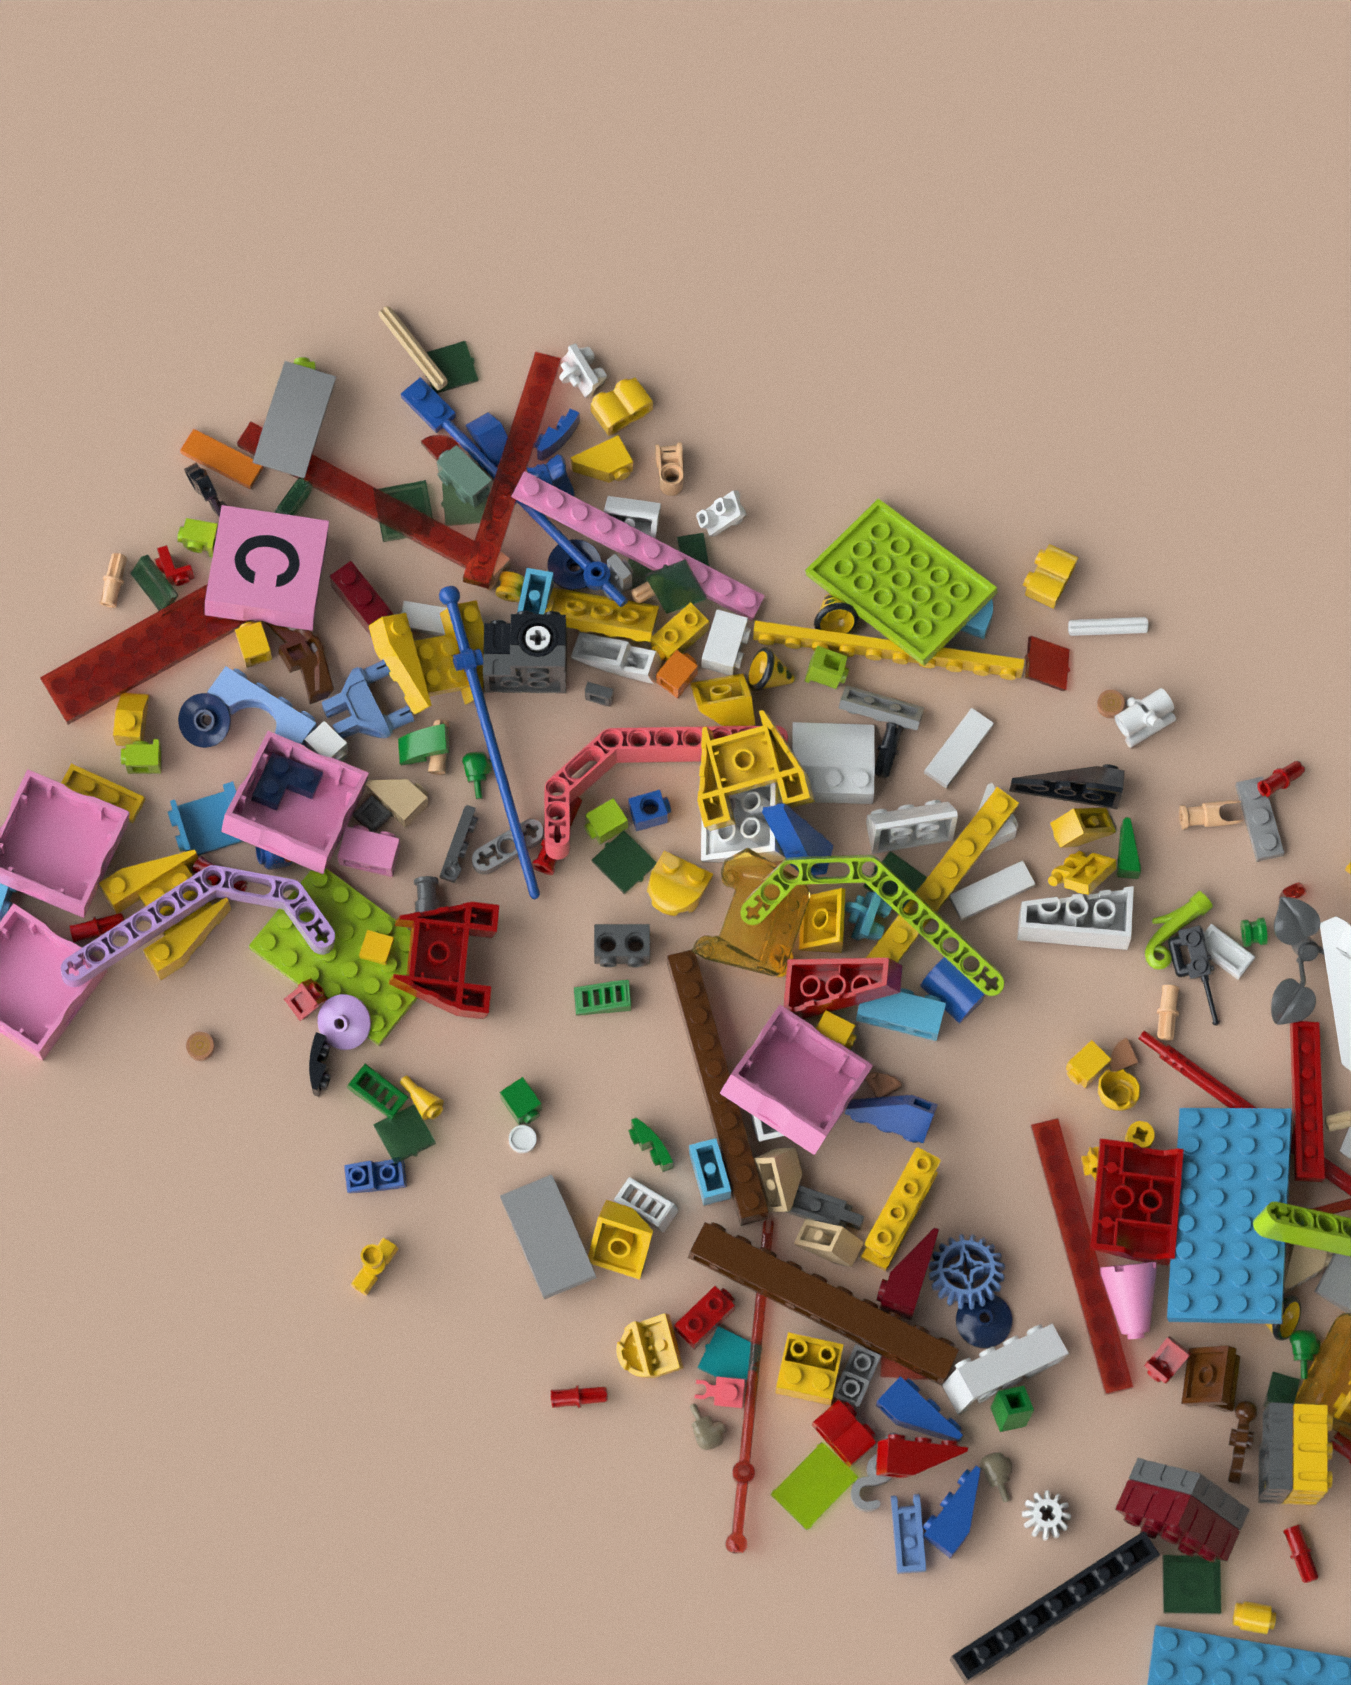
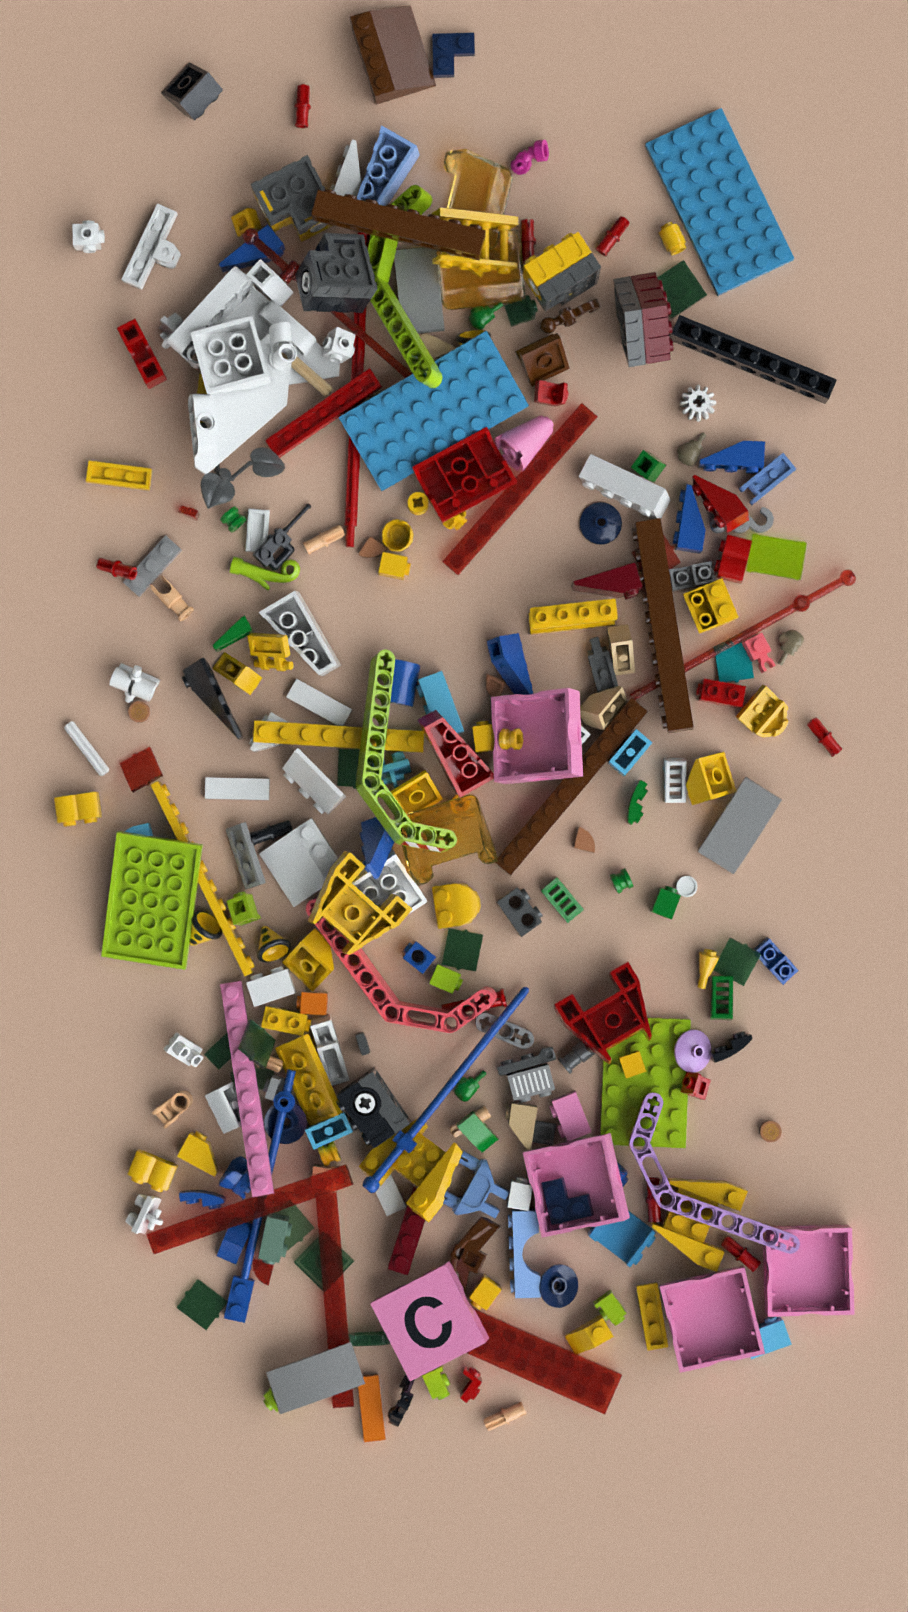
camera: 125 degrees left, 15 degrees up
clear green tile [130,555,179,614] -> none
yellow bar [351,1238,399,1296] -> none
tan axle [378,306,448,390] -> none
medium blue gear [929,1233,1005,1310] -> none
none -> yellow wheel [499,728,524,750]
none -> light grey brick [507,1063,555,1103]
none -> nougat tile [574,827,595,853]
none -> green wheel [609,868,634,894]

